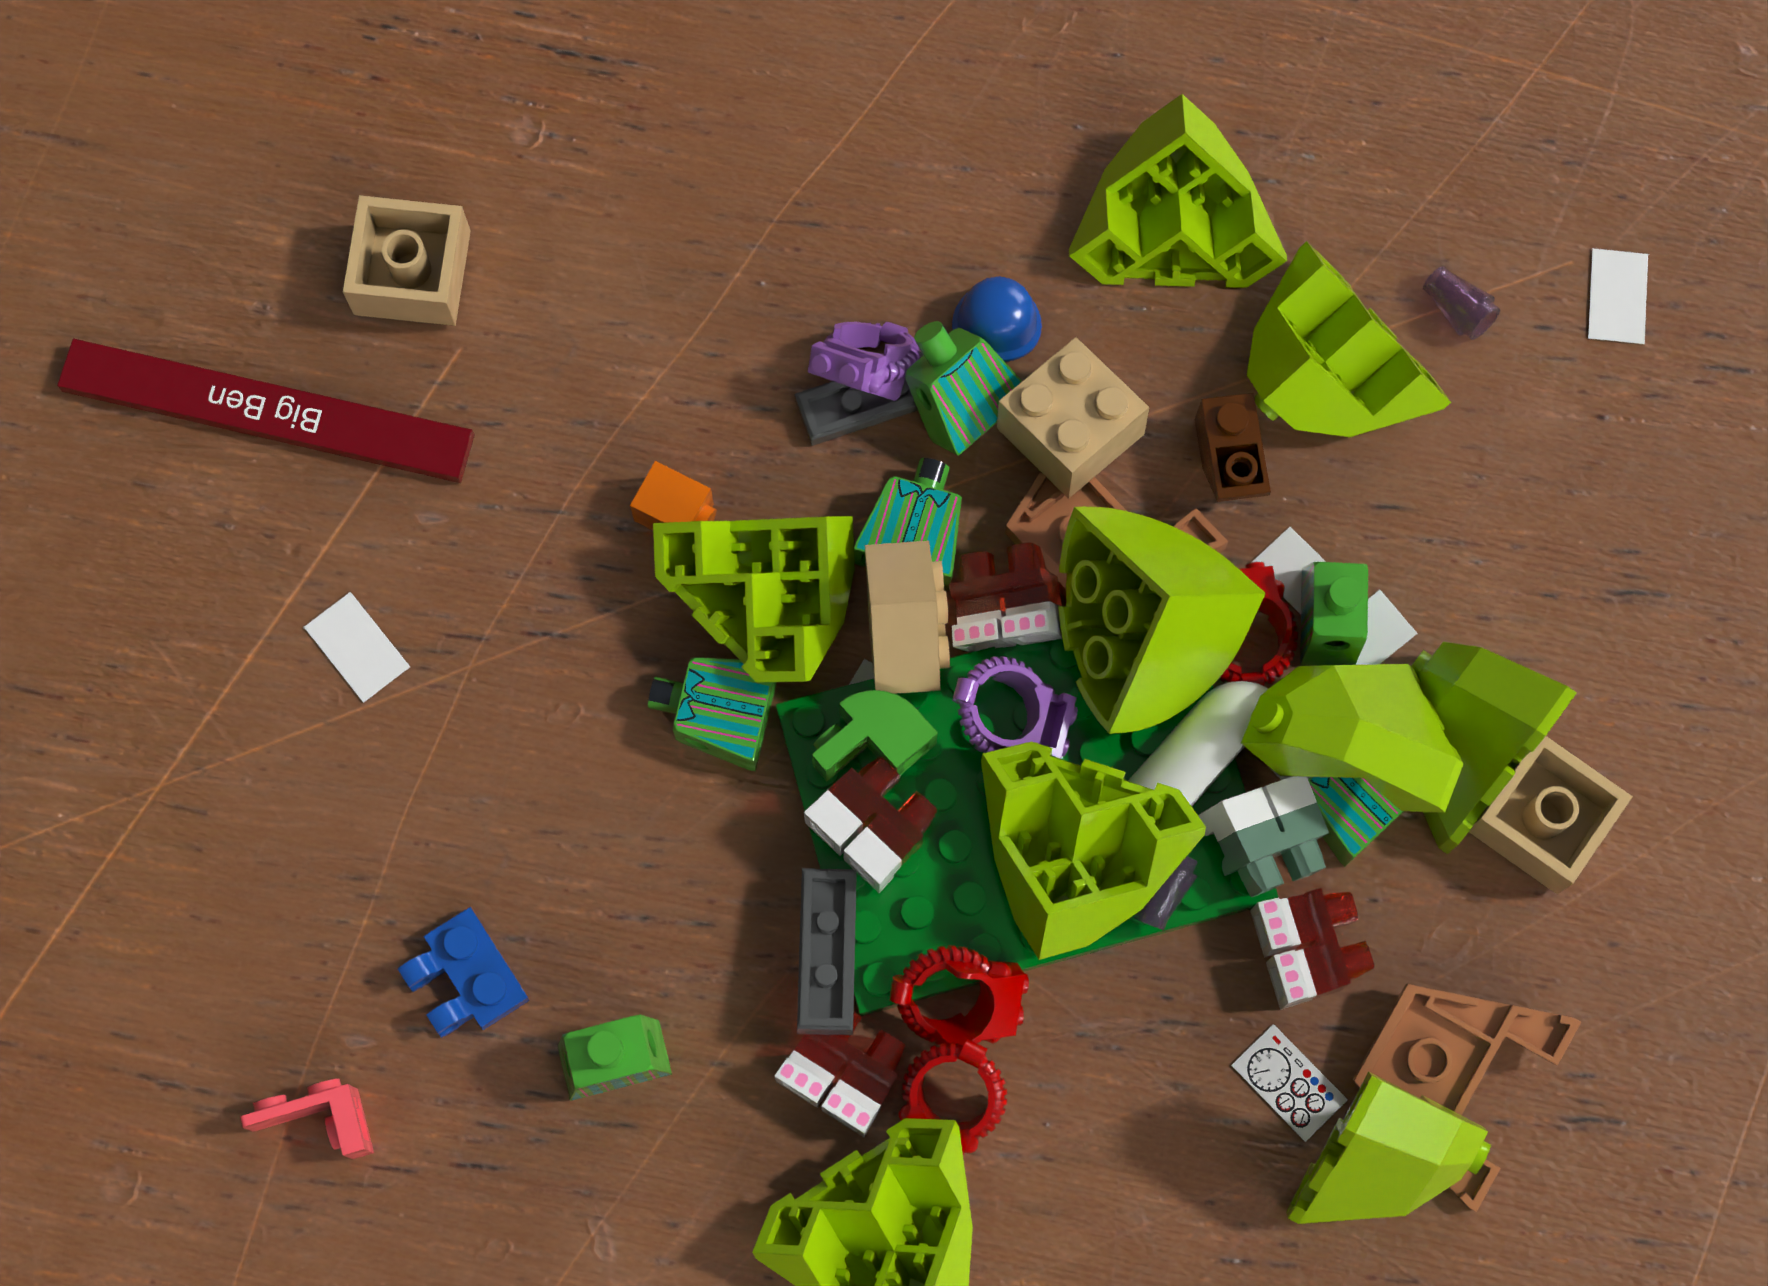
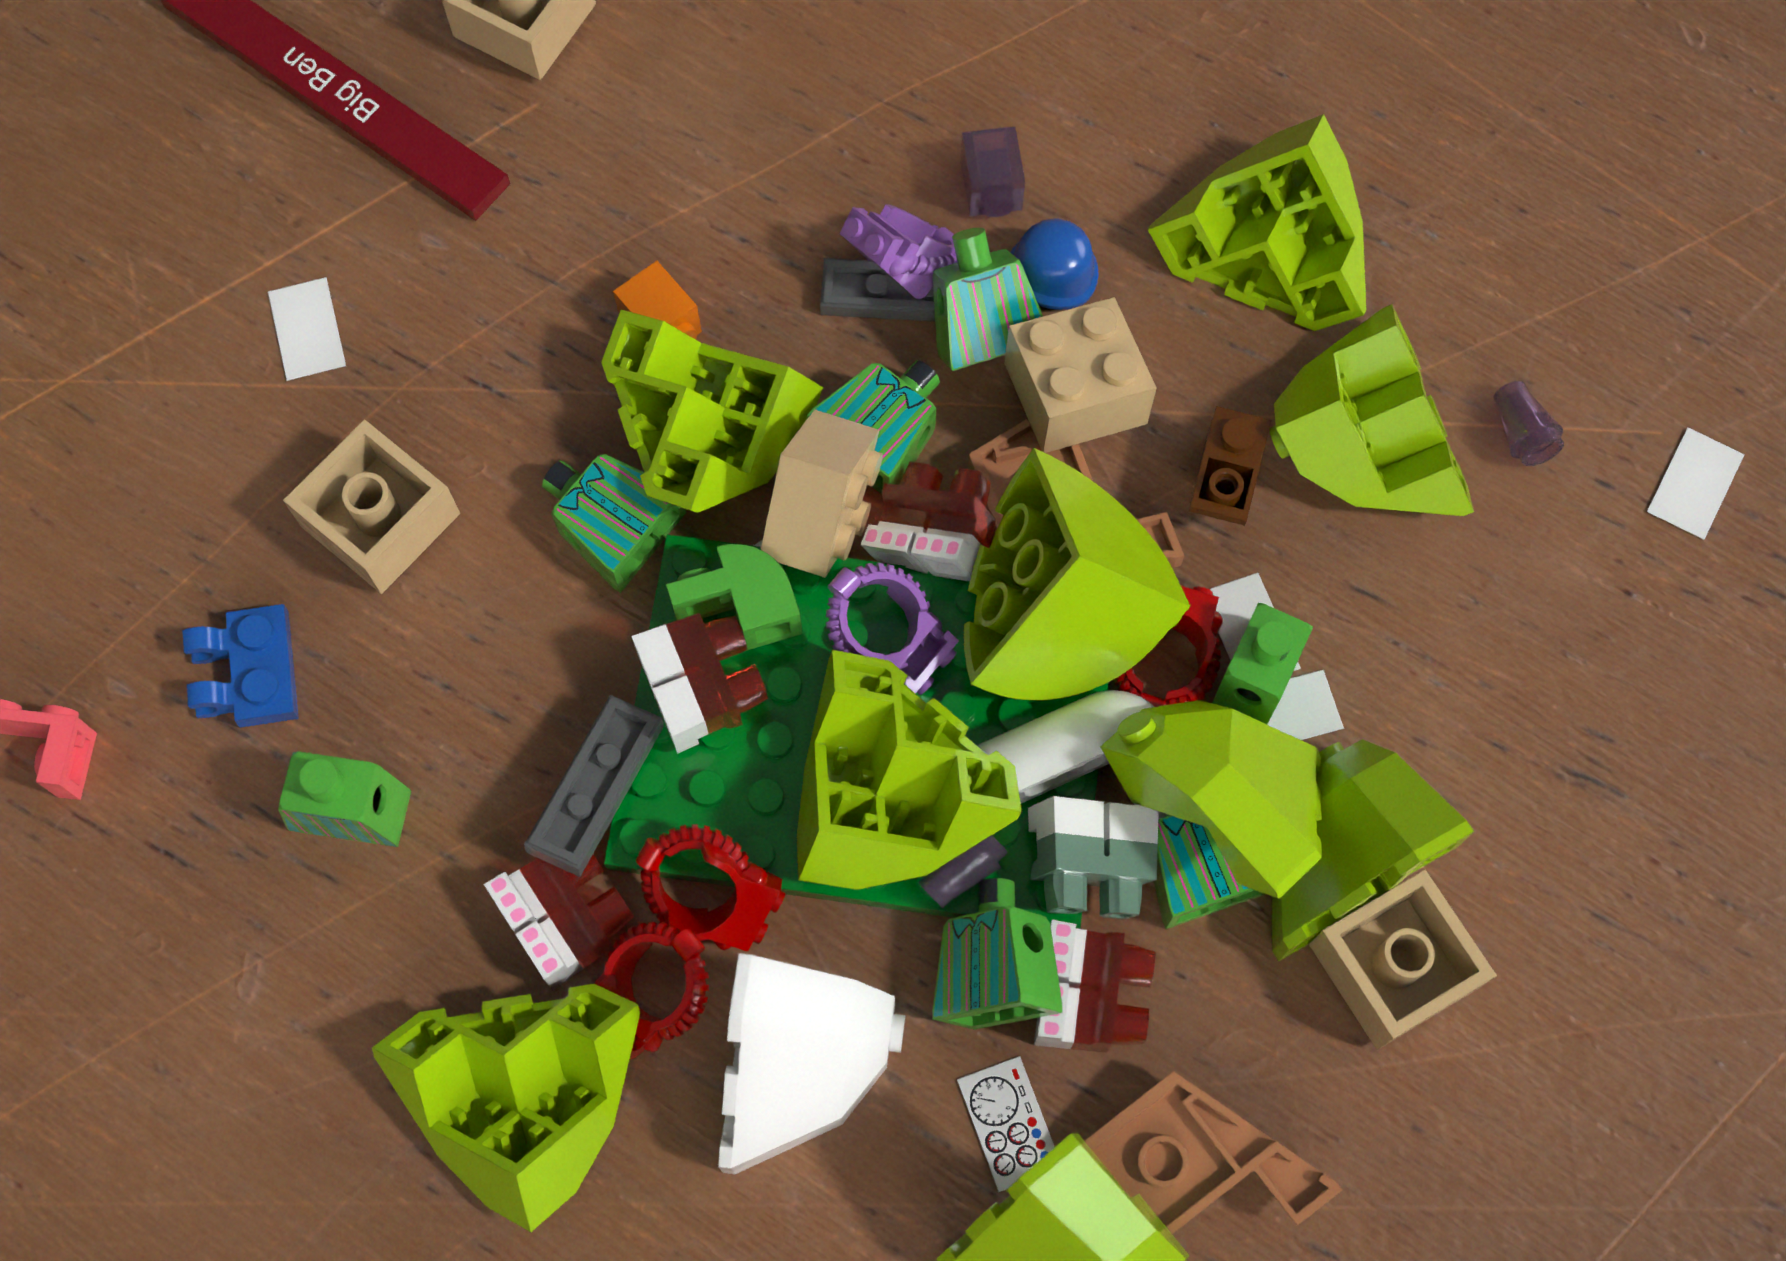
camera: 25 degrees right, 5 degrees down
none -> tan brick [283,419,461,594]
none -> white brick [718,953,905,1174]
none -> bright green torso [932,878,1062,1030]
none -> clear purple brick [961,126,1025,217]

